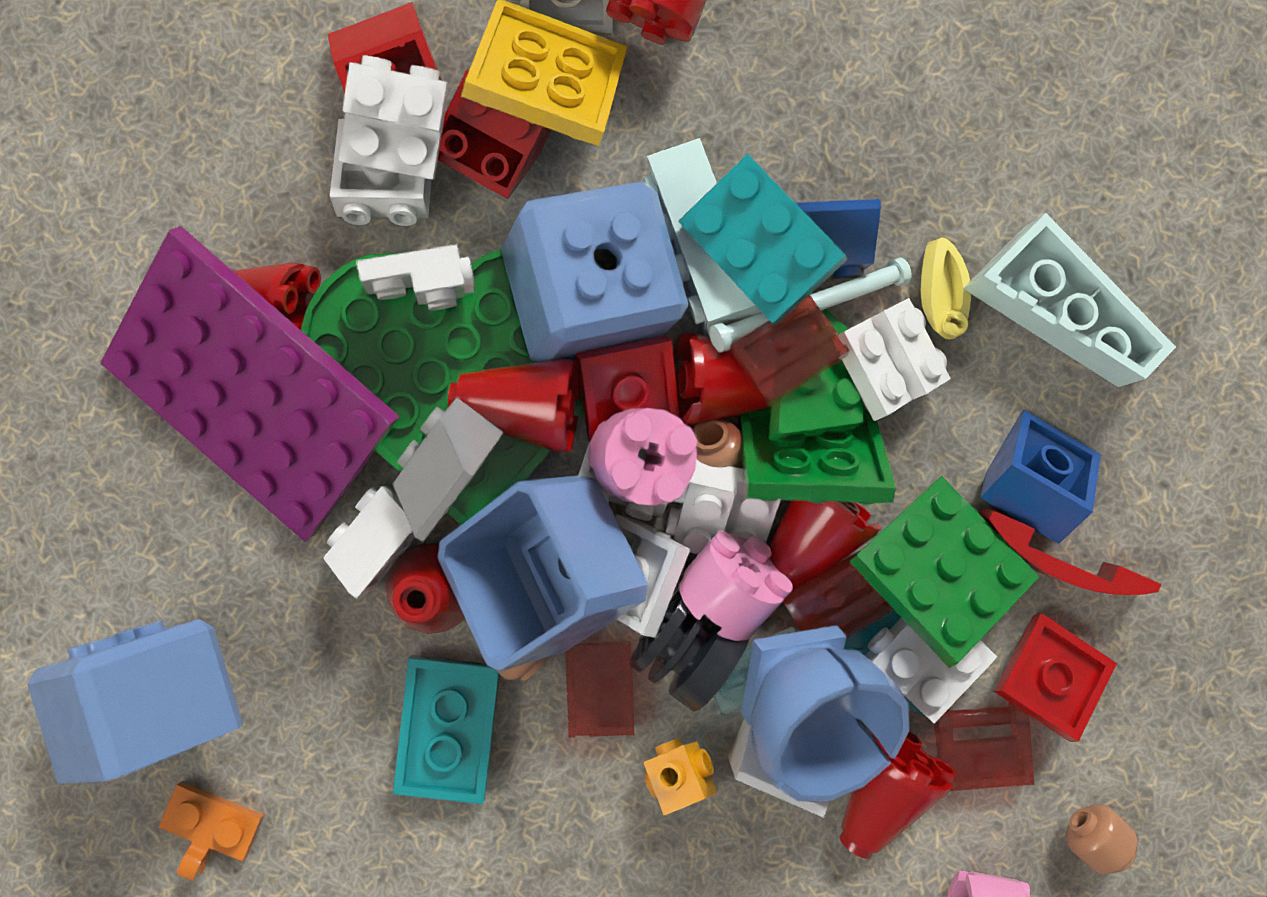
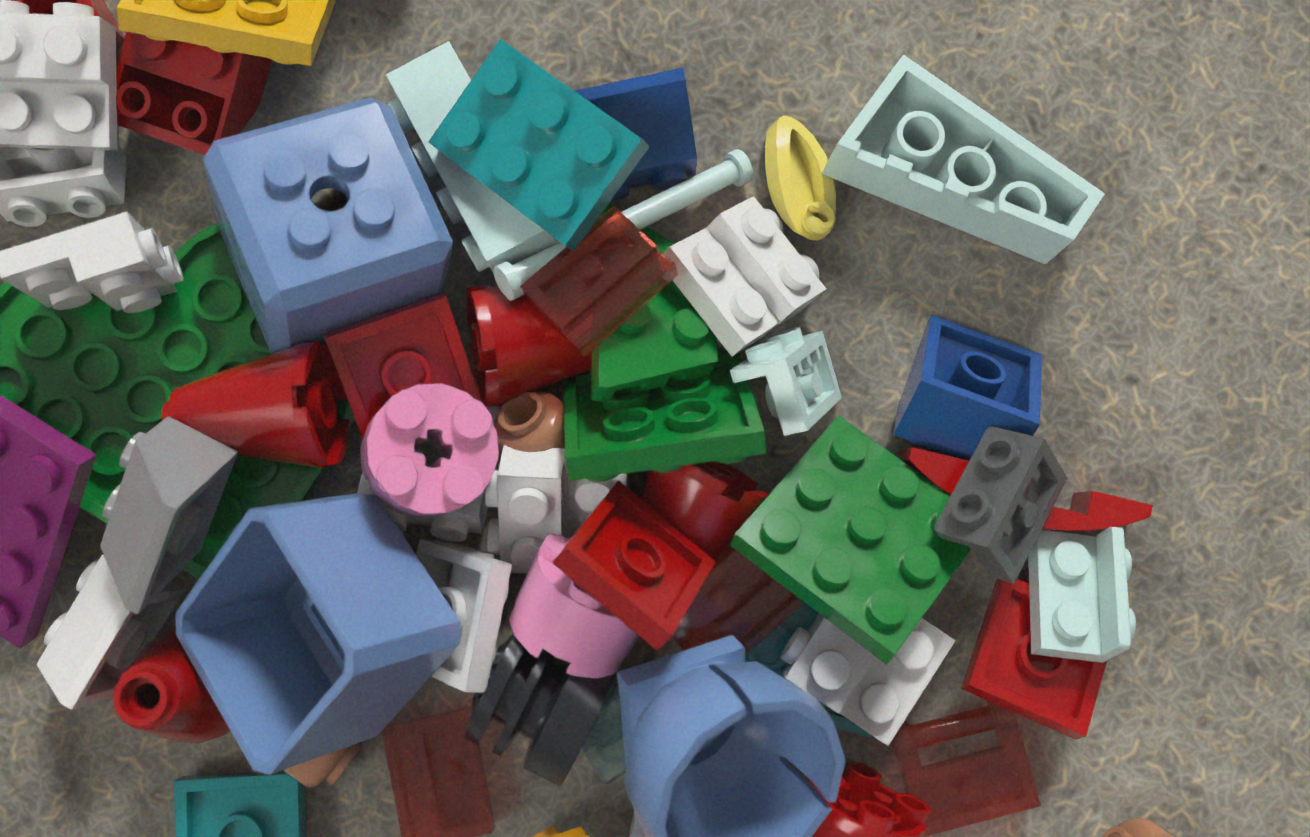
camera: 10 degrees left, 5 degrees down
none -> red plate [552,480,716,650]
none -> light aqua bracket [730,327,842,436]
none -> dark grey bracket [934,427,1068,584]
none -> light aqua bracket [1028,527,1136,663]

